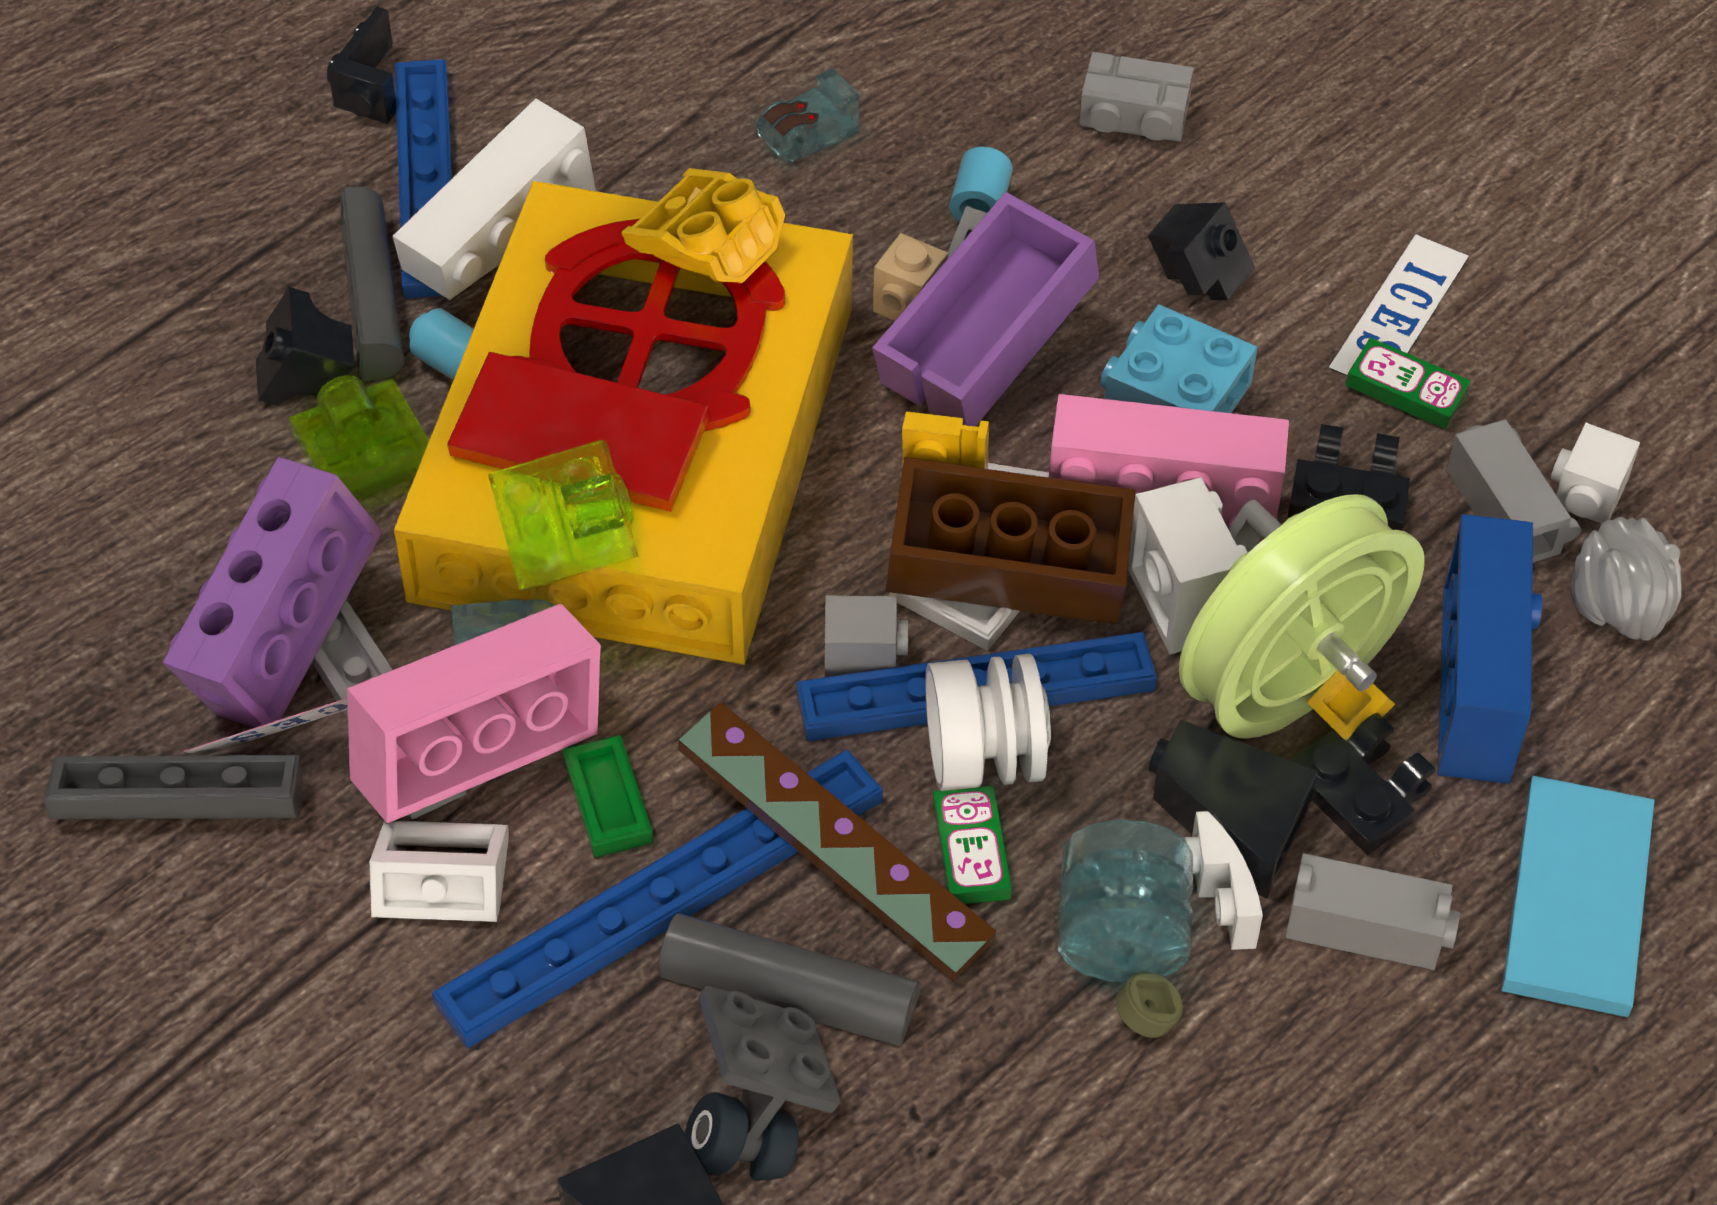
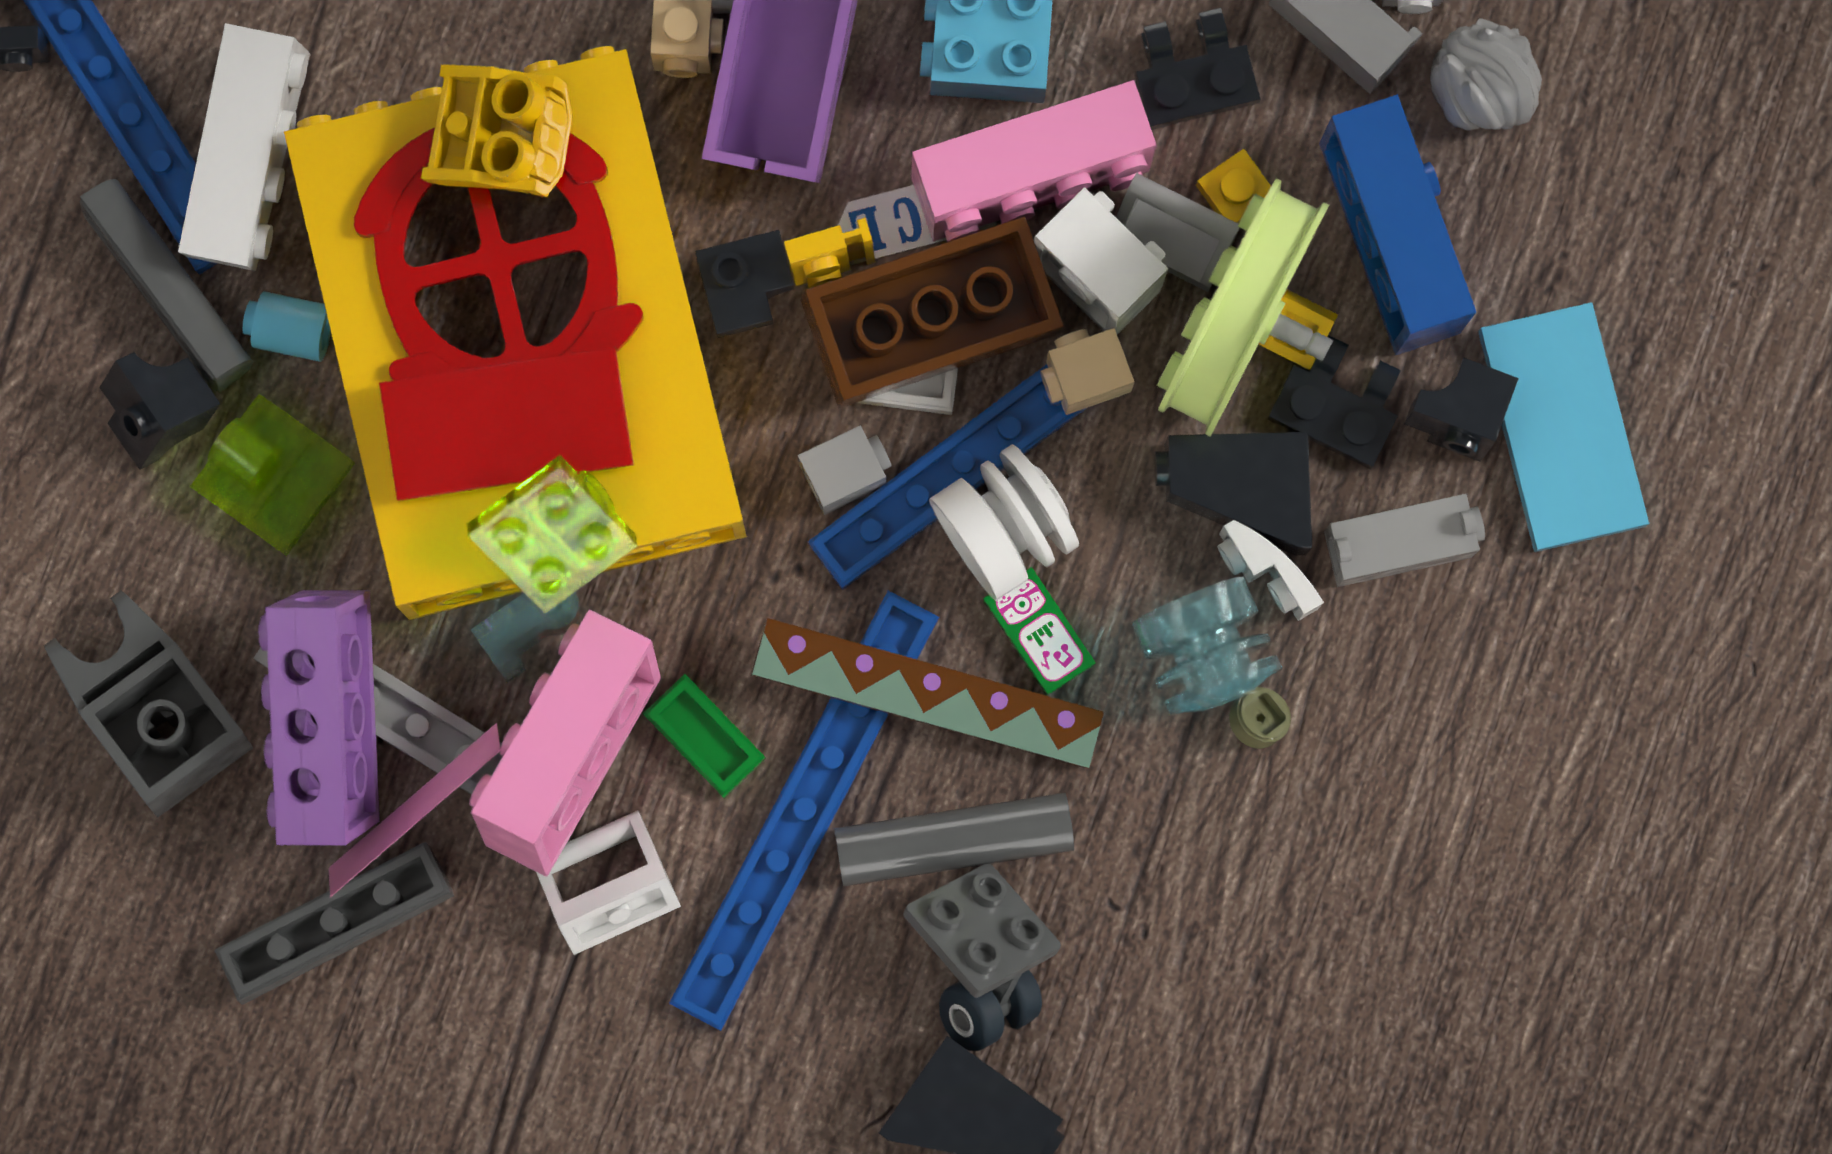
camera: 30 degrees left, 30 degrees up
none -> dark grey brick [44,590,253,817]
none -> black brick [695,230,794,338]
none -> tan brick [1040,328,1134,415]
none -> black brick [1404,358,1519,462]

